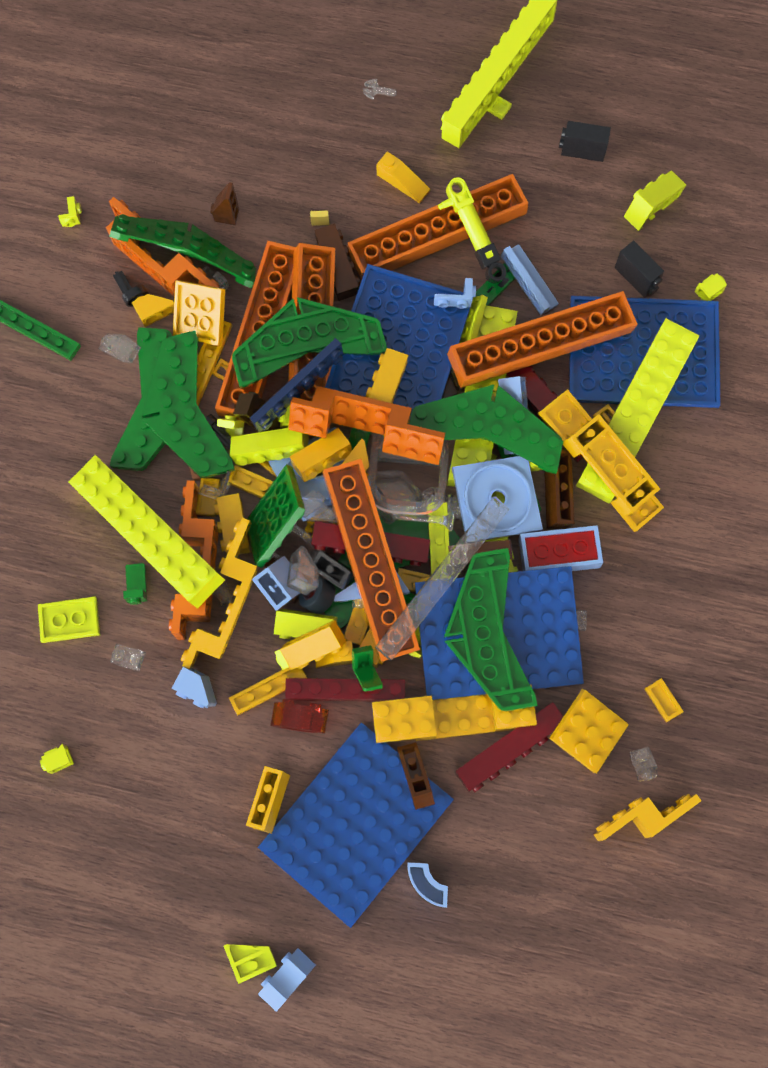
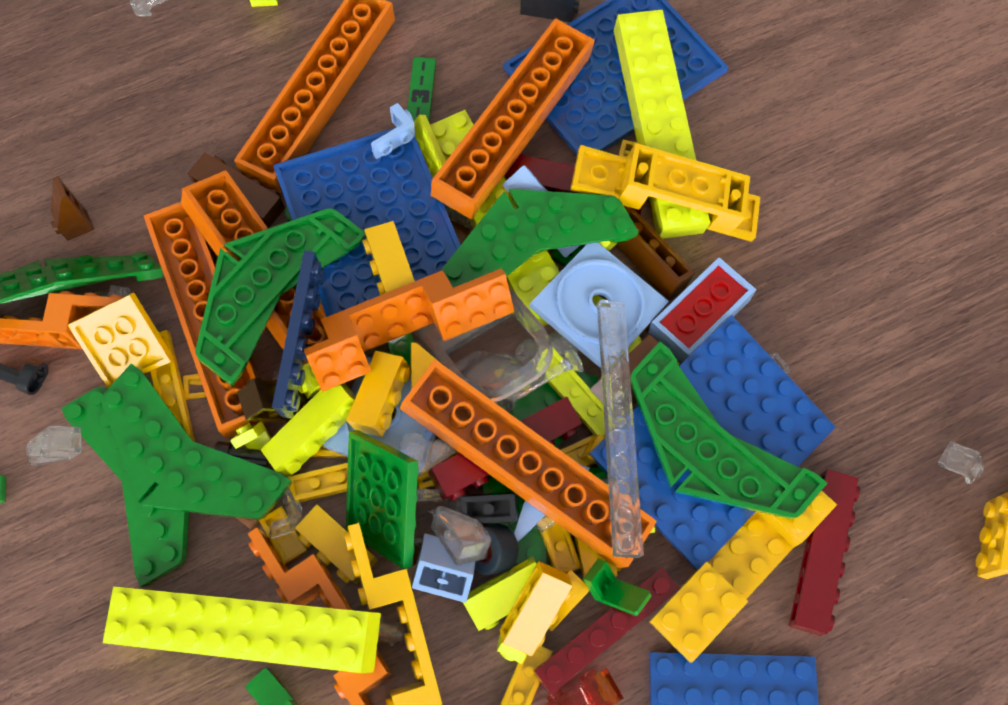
camera: 40 degrees left, 5 degrees down
yellow slope [132,294,174,327] -> none
light yellow tile [310,210,329,226] -> none
yellow slope [376,151,430,203] -> none
reddish brown slope [397,742,435,810] -> none
neon yellow piece [438,177,507,284] -> none
light blue panel [501,245,559,316] -> none
yellow plate [549,689,629,774] -> none
yellow tile [644,678,684,723] -> none

